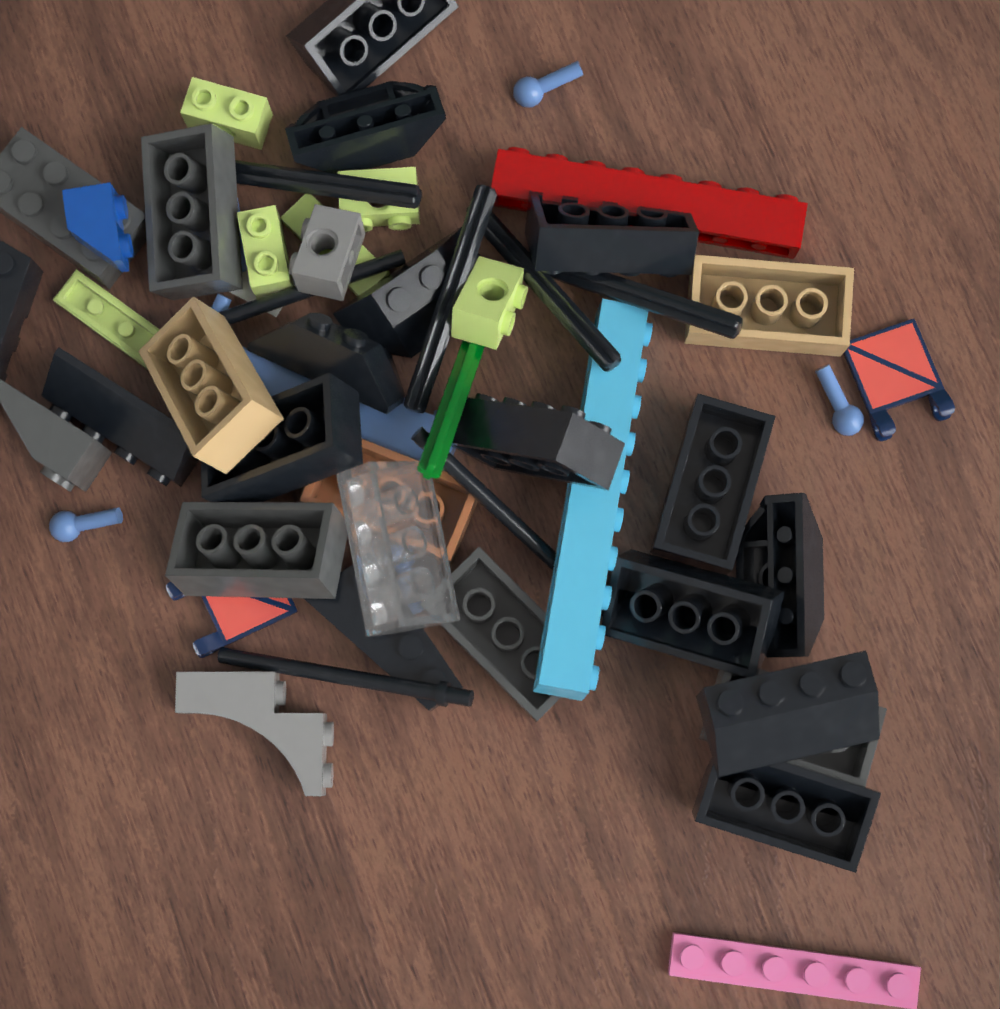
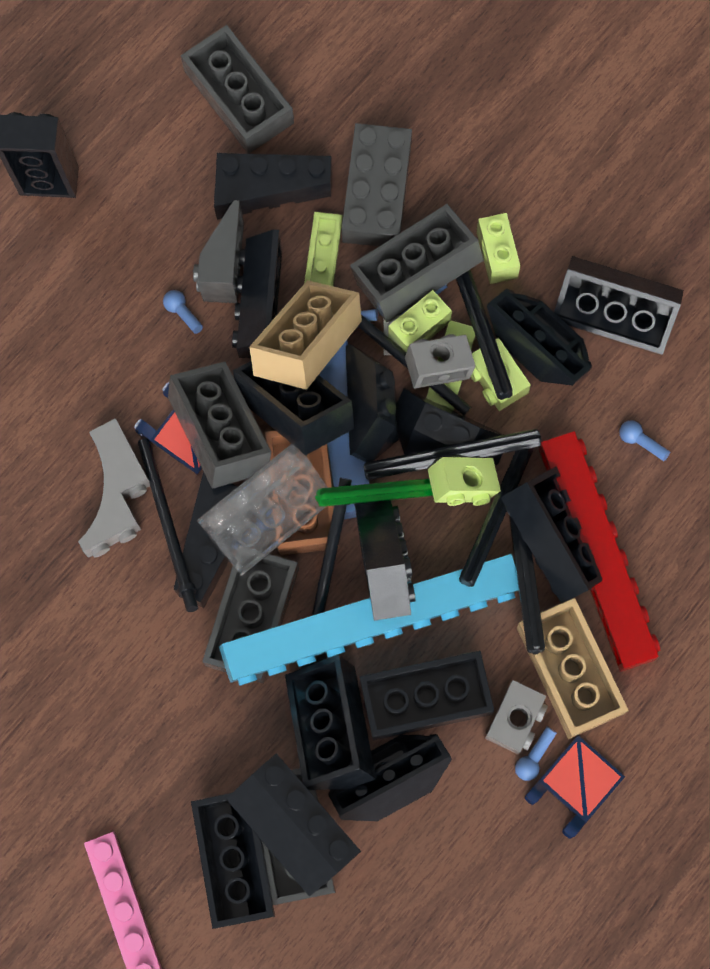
camera: 65 degrees right, 5 degrees down
blue slope [62,182,134,272] -> none
none -> light grey brick [485,680,548,754]

